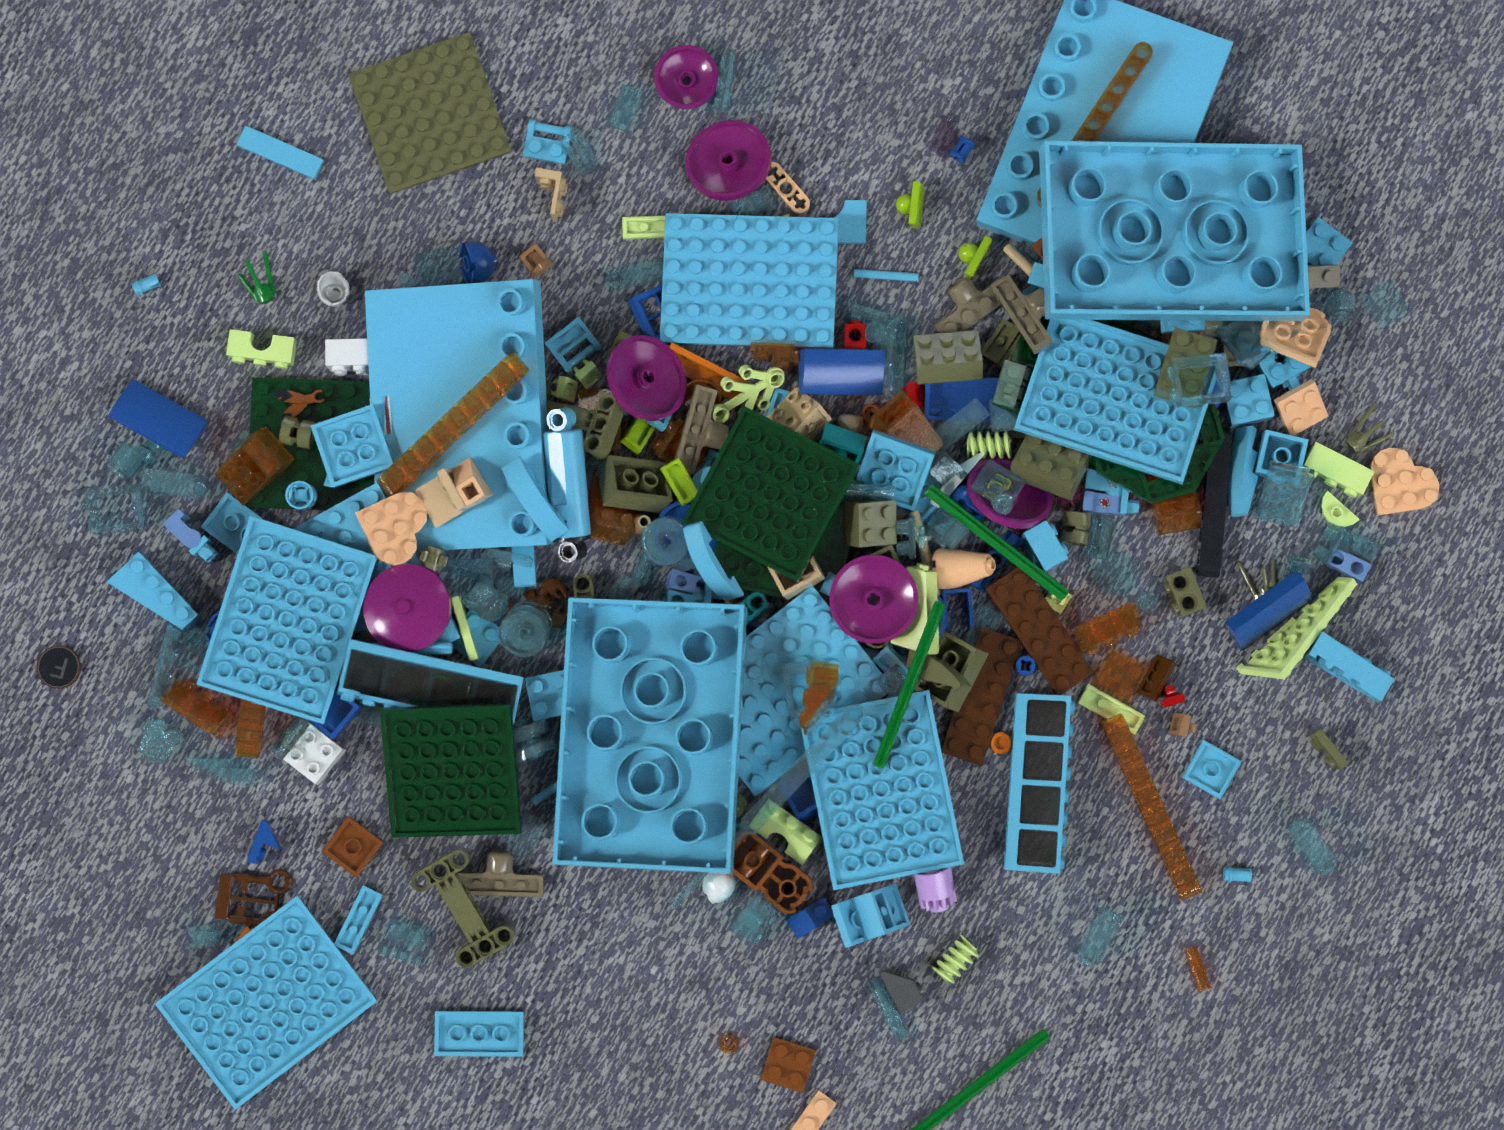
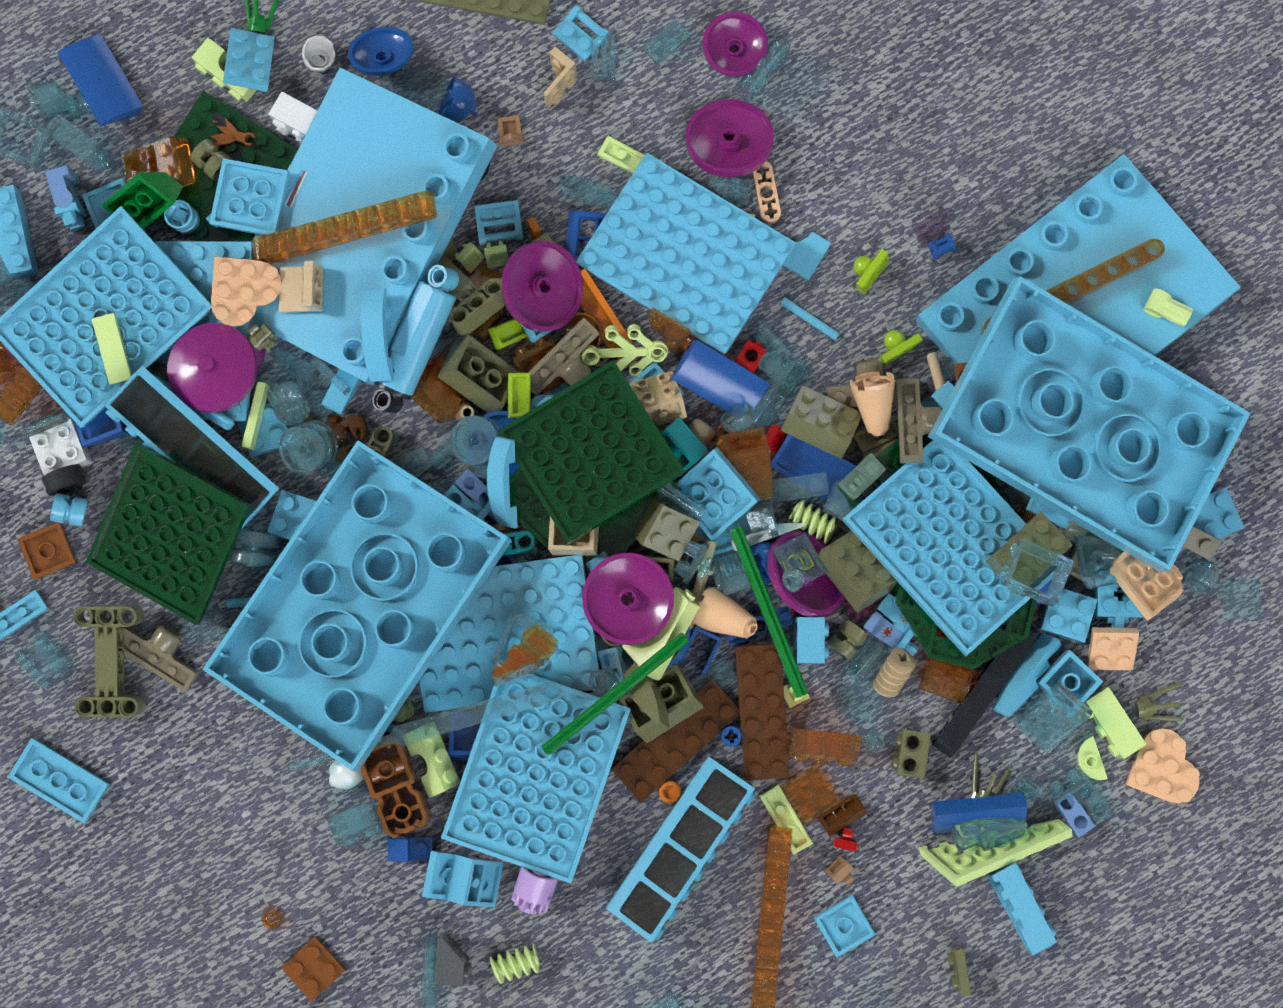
camera: 25 degrees right, 0 degrees up
light nougat slope [452,457,493,507] -> none
none -> black tyre [42,464,87,496]
none -> medium azure wheel [50,493,88,527]
none -> yellowish green tile [92,313,132,385]
none -> green slope [101,172,183,229]
none -> medium azure plate [223,28,275,92]
none -> blue dish [348,27,414,76]
none -> orange tile [525,217,542,240]
none -> clear light blue hair [720,402,754,434]
none -> light nougat cone [850,372,895,436]
none -> tan piece [873,648,916,697]
none -> clear light blue slope [951,818,1028,852]
none -> yellowish green piece [1143,289,1193,328]

